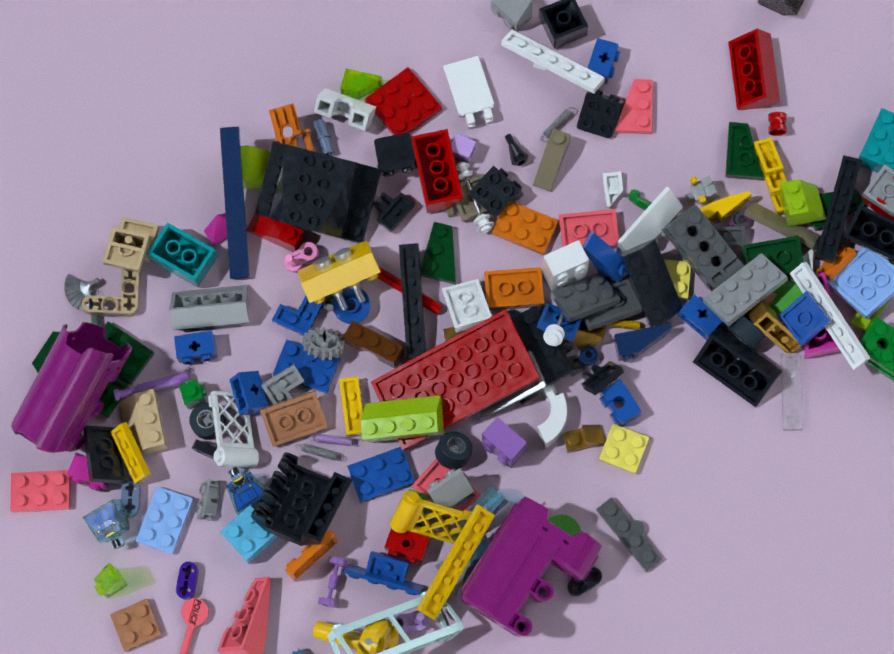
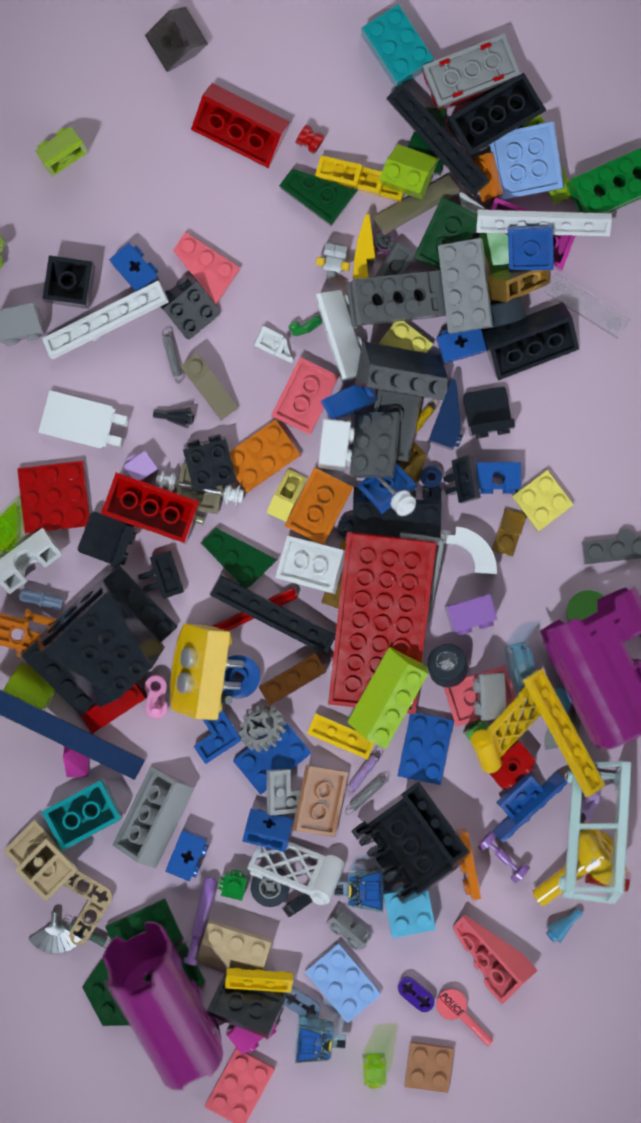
camera: 65 degrees left, 15 degrees up
none -> light yellow slope [266,469,307,522]
none -> black bracket [463,387,515,439]

